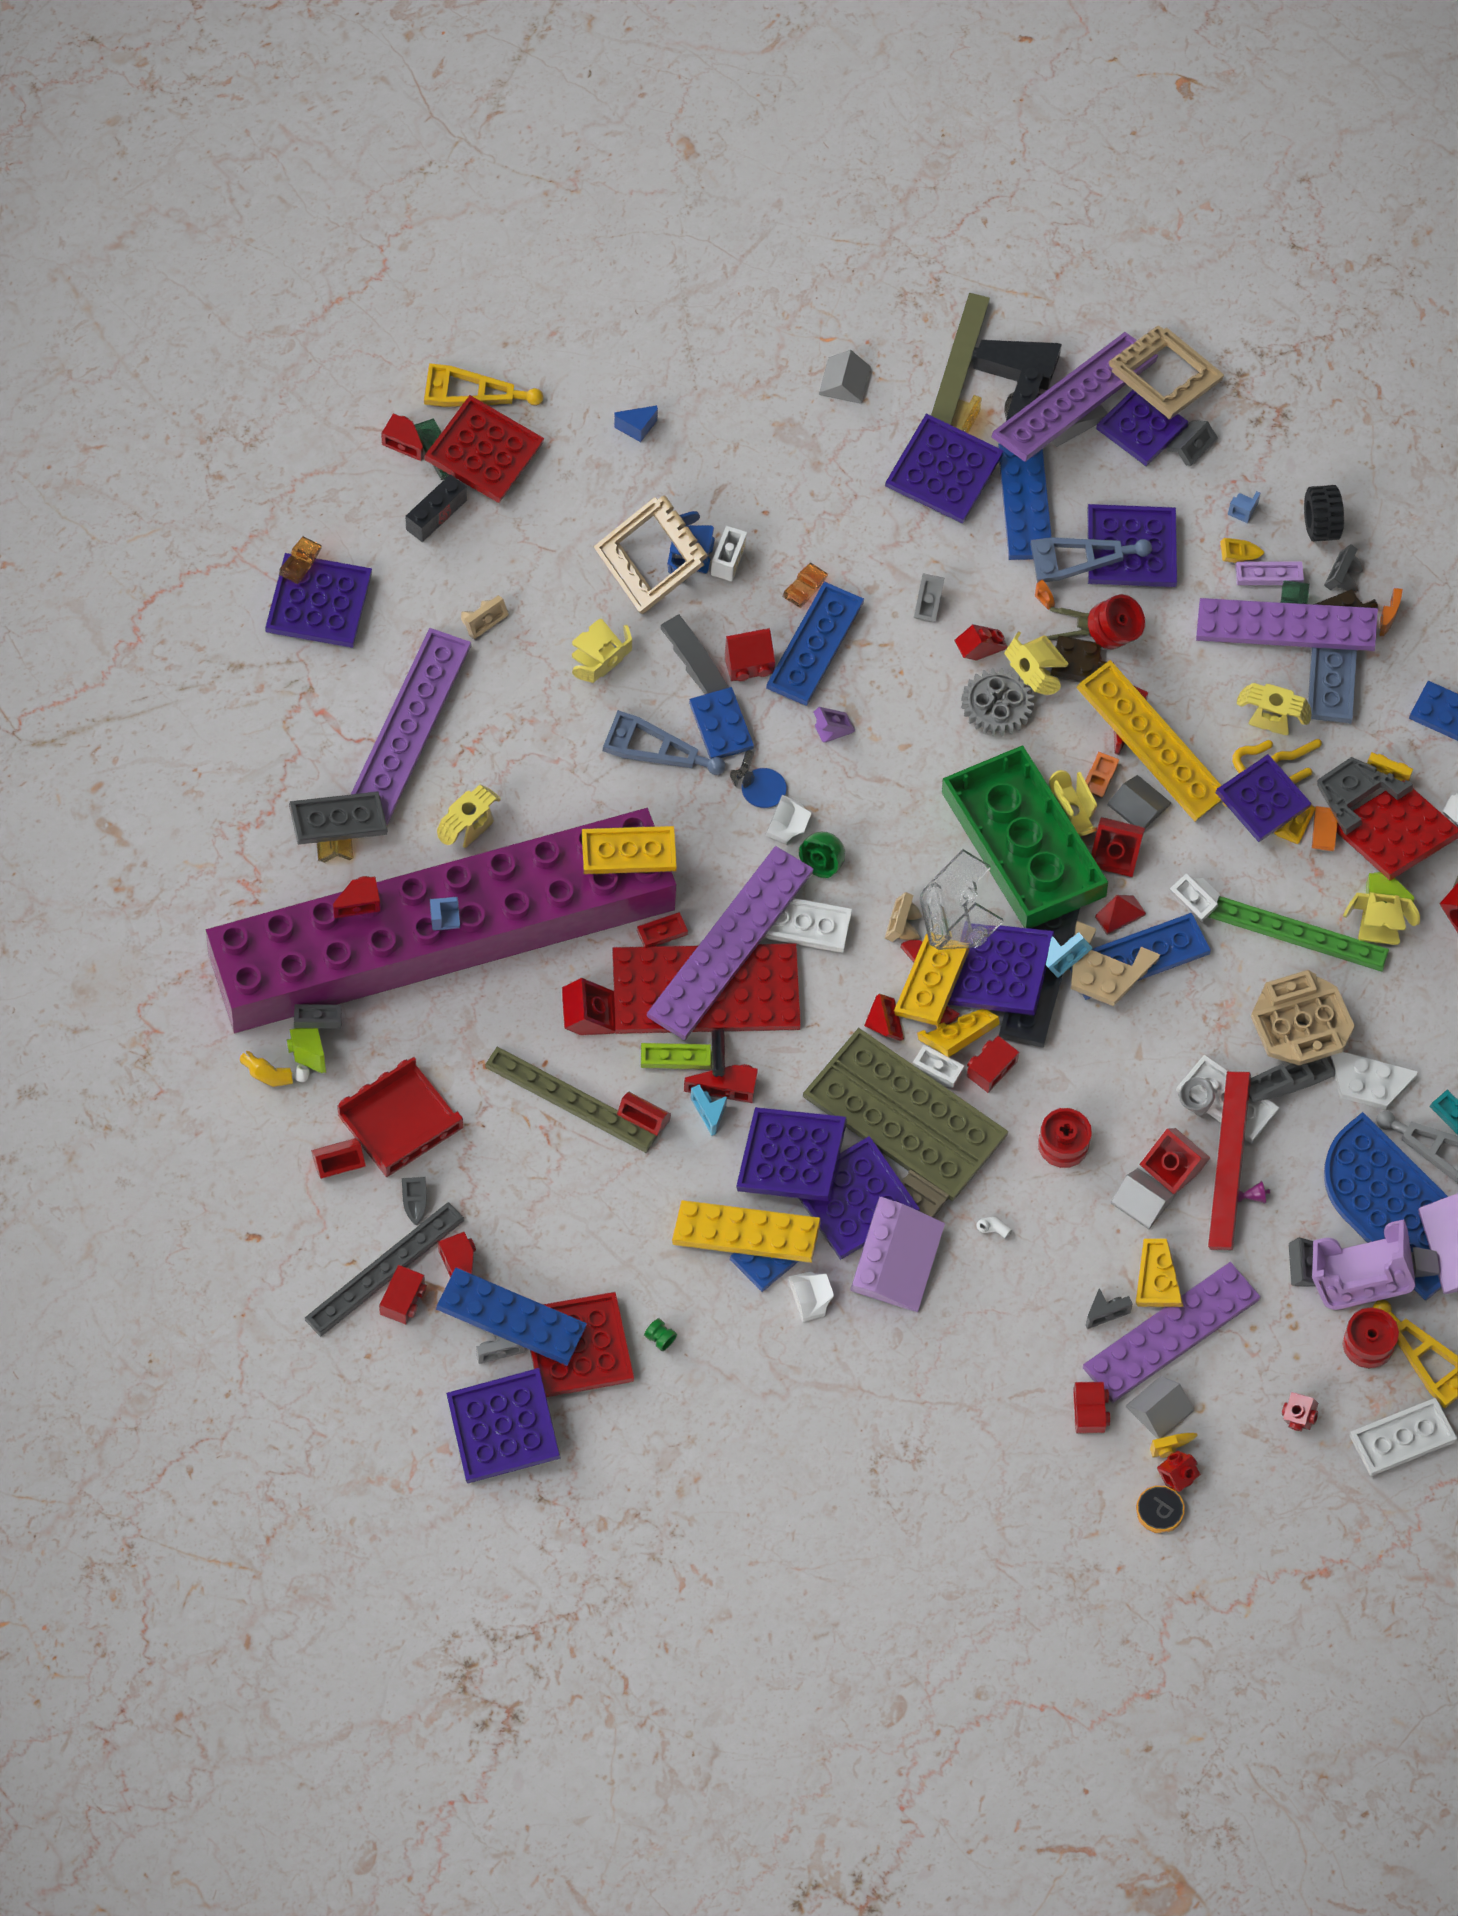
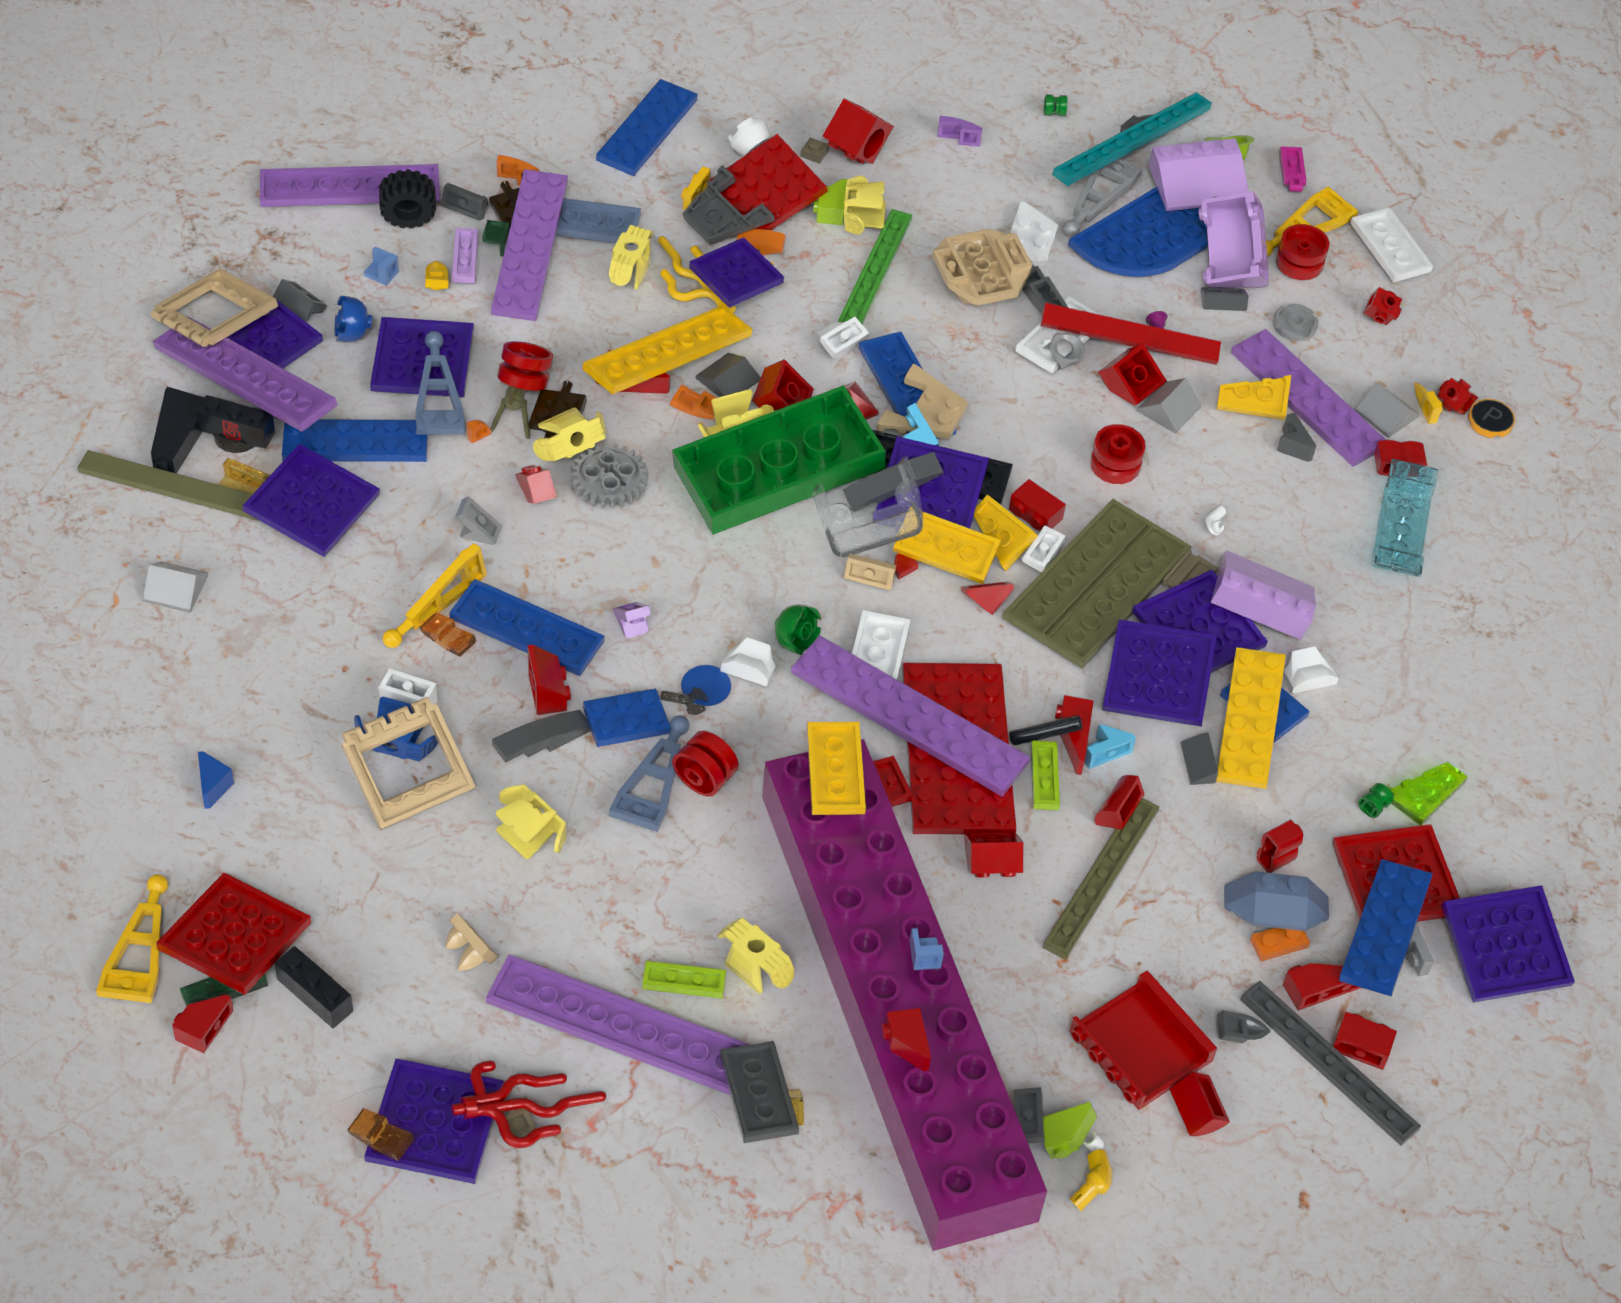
camera: 90 degrees left, 10 degrees down
none -> medium lavender plate [260,164,440,207]
none -> blue cylinder [334,295,372,343]
none -> yellow plate [382,543,487,648]
none -> red plant [451,1060,606,1148]
none -> dark tan plate [505,1109,536,1137]
none -> lime plate [642,961,726,999]
none -> red wheel [672,730,739,797]
none -> dark grey slope [843,452,944,512]
none -> dark grey slope [1181,733,1218,785]
none -> sand blue wedge [1224,871,1329,931]
none -> orange plate [1250,928,1310,962]
none -> red brick [1257,819,1304,873]
none -> light grey tile [1273,303,1318,341]
none -> clear light blue slope [1371,459,1438,577]
none -> clear neon green wing [1388,762,1468,826]

